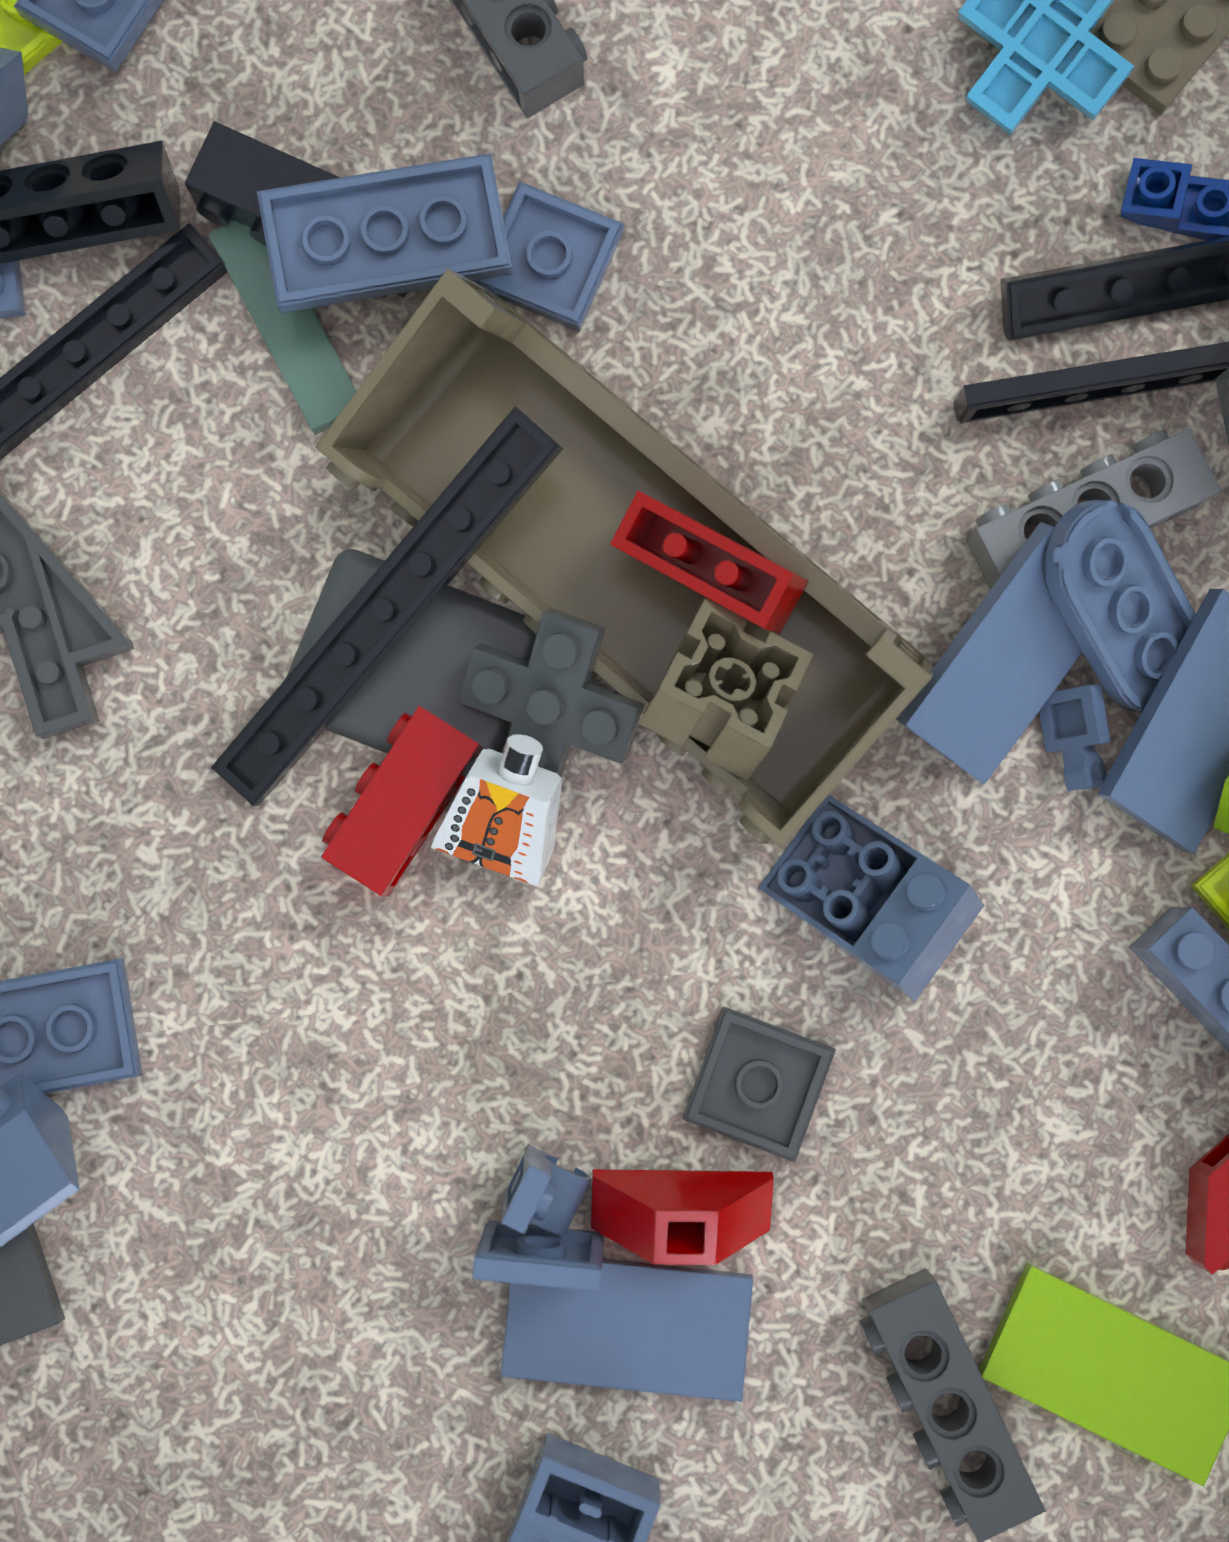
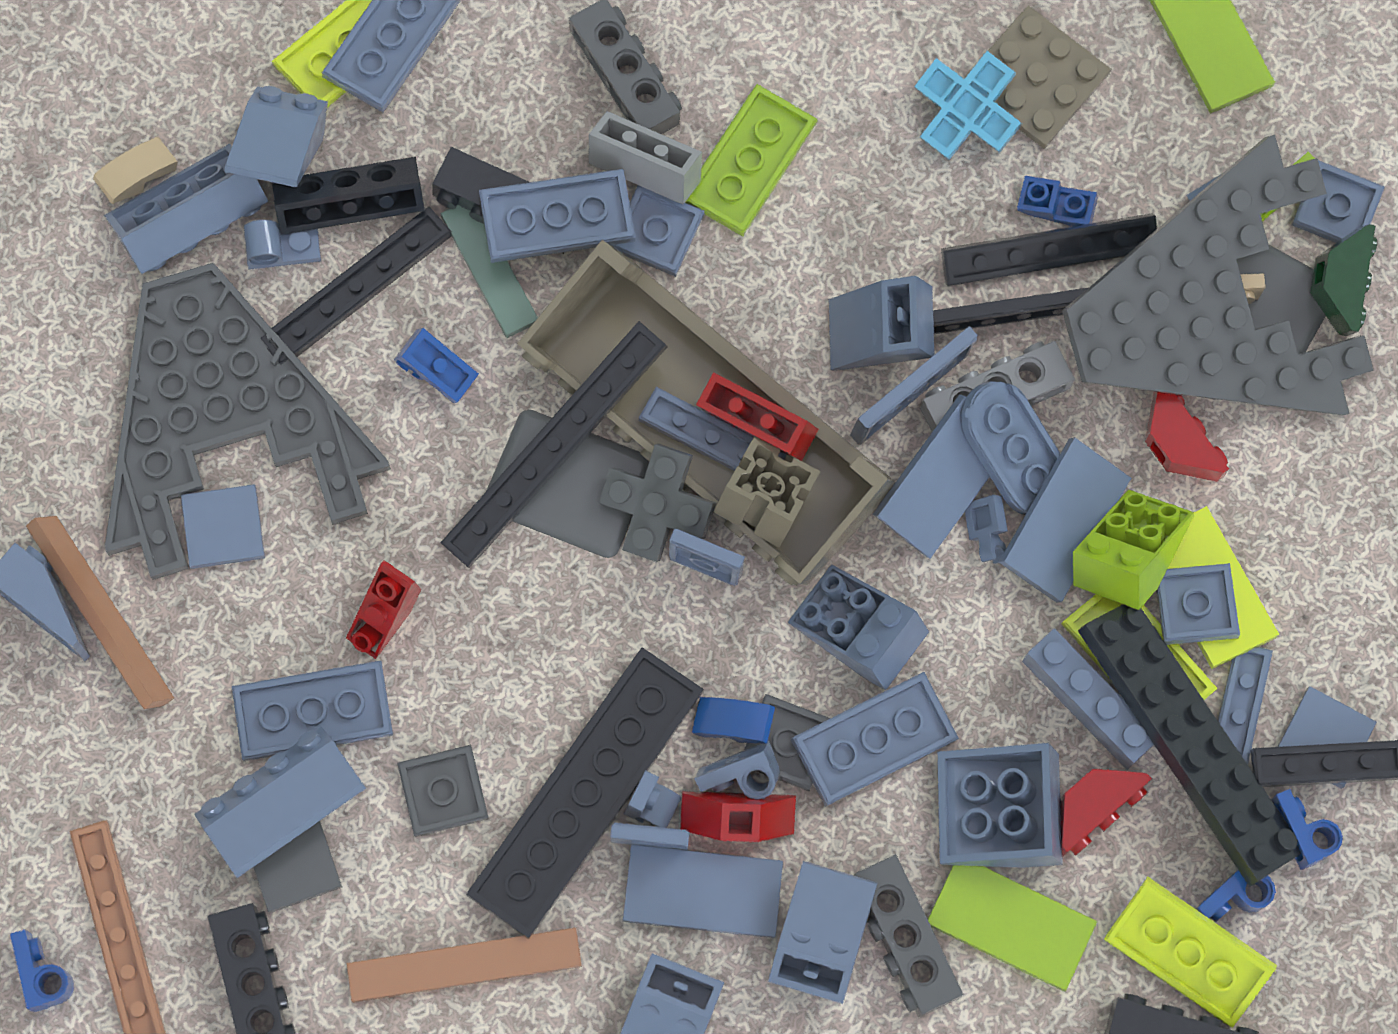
camera: 10 degrees left, 10 degrees down
red brick [321,706,483,897] -> none
torso [431,734,562,887] -> none
none -> red slope [346,560,421,659]
none -> nougat tile [347,927,582,1003]
none -> blue plate [394,328,479,403]
none -> dark grey tile [397,745,489,837]
none -> black plate [466,647,704,939]
none -> light grey brick [589,111,702,204]
none -> sand blue tile [639,387,786,471]
none -> sand blue tile [669,528,745,586]
none -> lime tile [685,84,818,237]
none -> blue slope [692,697,775,744]
none -> sand blue plate [694,741,780,800]
none -> sand blue slope [768,861,877,1004]
none -> sand blue tile [791,672,959,807]
none -> sand blue slope [829,276,935,370]
none -> sand blue tile [850,326,978,444]
none -> sand blue slope [937,743,1063,868]

